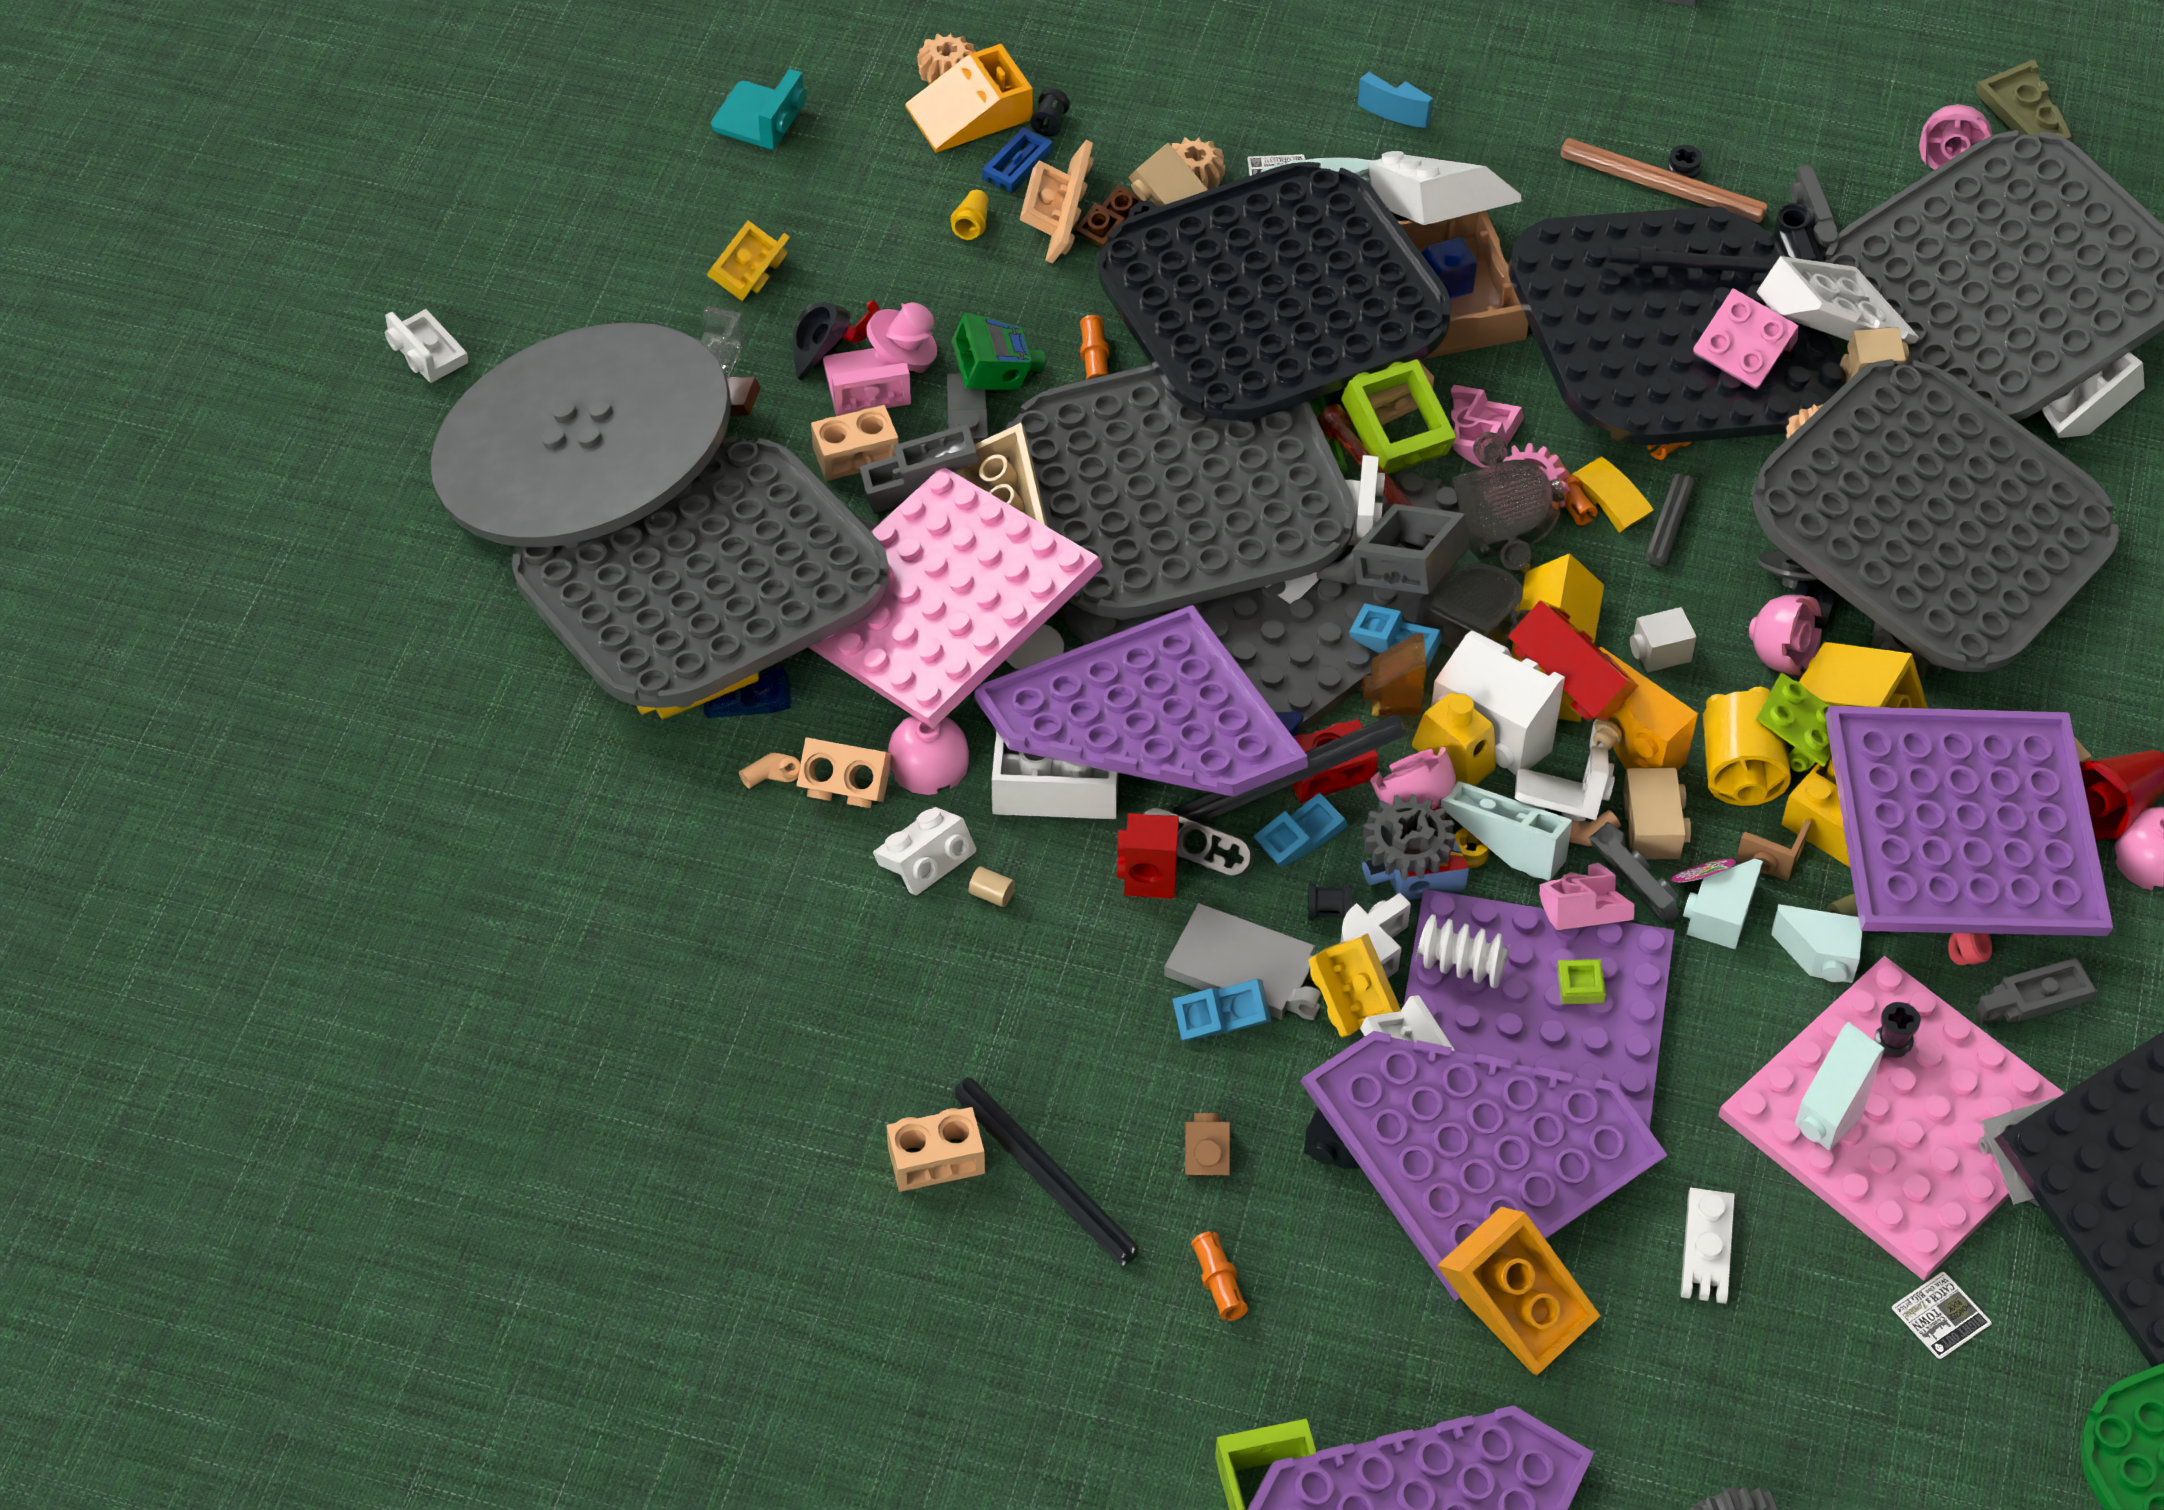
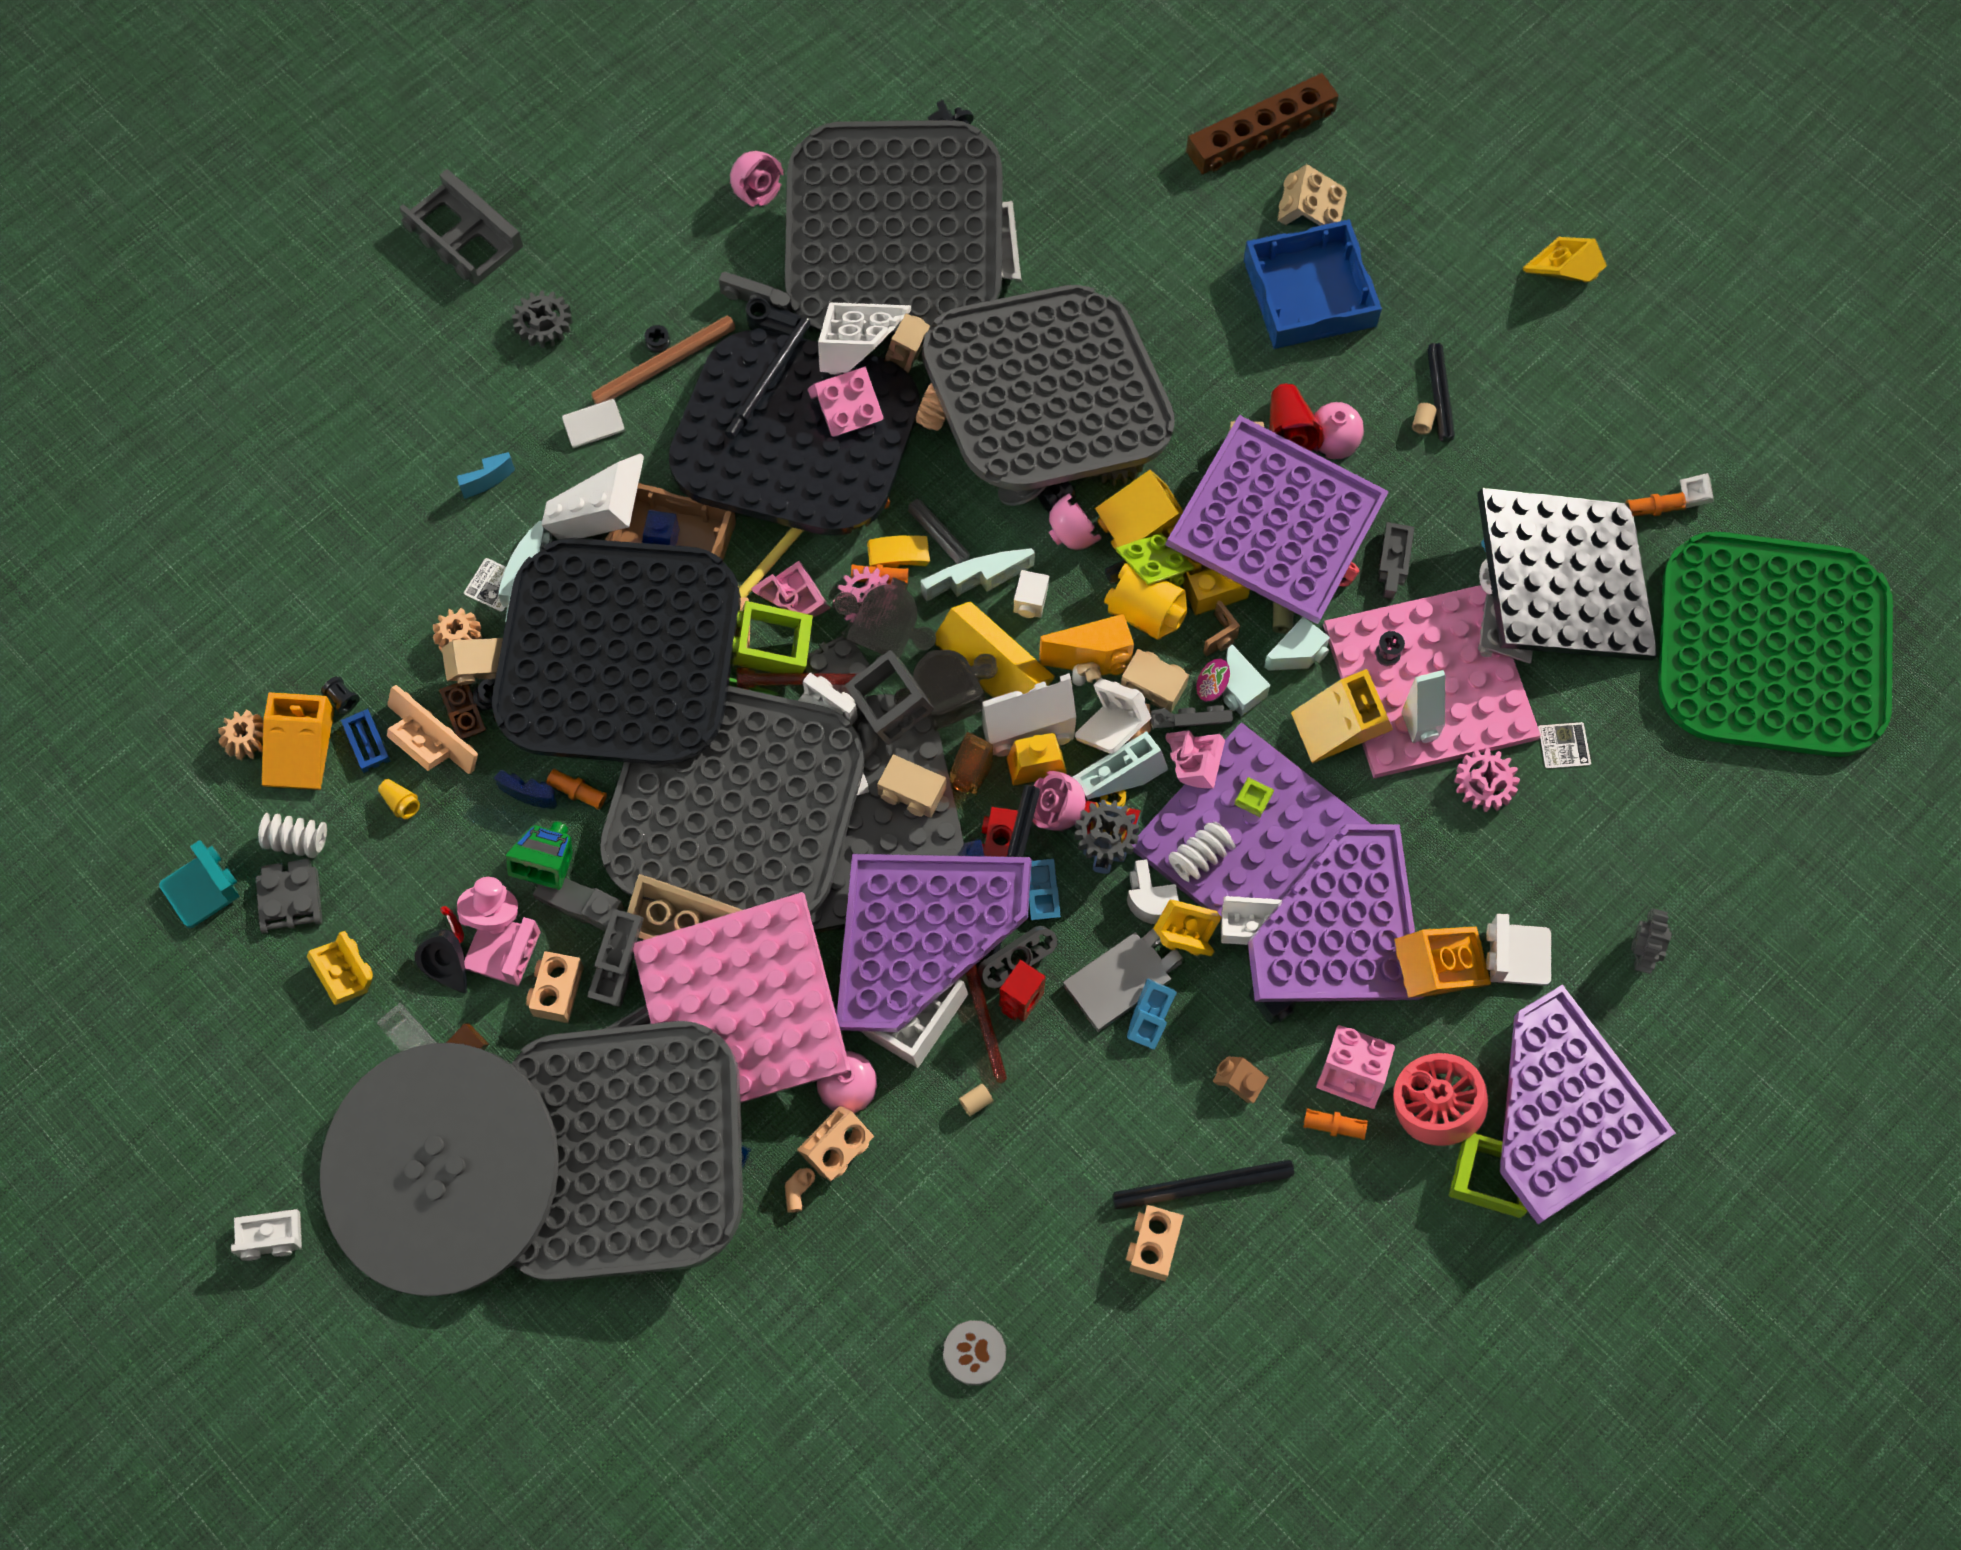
camera: 60 degrees left, 15 degrees up
white bracket [873,807,976,895] -> none
black bush [1307,883,1352,921] -> none
dark azure slope [1349,603,1442,669] -> none
red wedge [1508,600,1639,722] -> none
white hinge [1681,1187,1734,1304] -> none
olive wing [1975,59,2072,141] -> none
none -> dark grey plate [256,858,322,934]
none -> white piece [258,813,327,858]
none -> clear blue slope [494,769,558,809]
none -> dark grey gear [512,290,573,348]
none -> white slope [562,399,625,448]
none -> light yellow piece [739,527,804,598]
none -> tan brick [877,754,946,818]
none -> light aqua slope [921,548,1035,601]
none -> light grey tile [943,1320,1006,1386]
none -> clear red piece [966,964,1007,1083]
none -> yellow slope [1291,669,1393,764]
none -> bright pink bracket [1316,1025,1395,1109]
none -> coral piece [1393,1053,1488,1146]
none -> bright pink gear [1454,748,1520,812]
none -> white bracket [1486,914,1551,986]

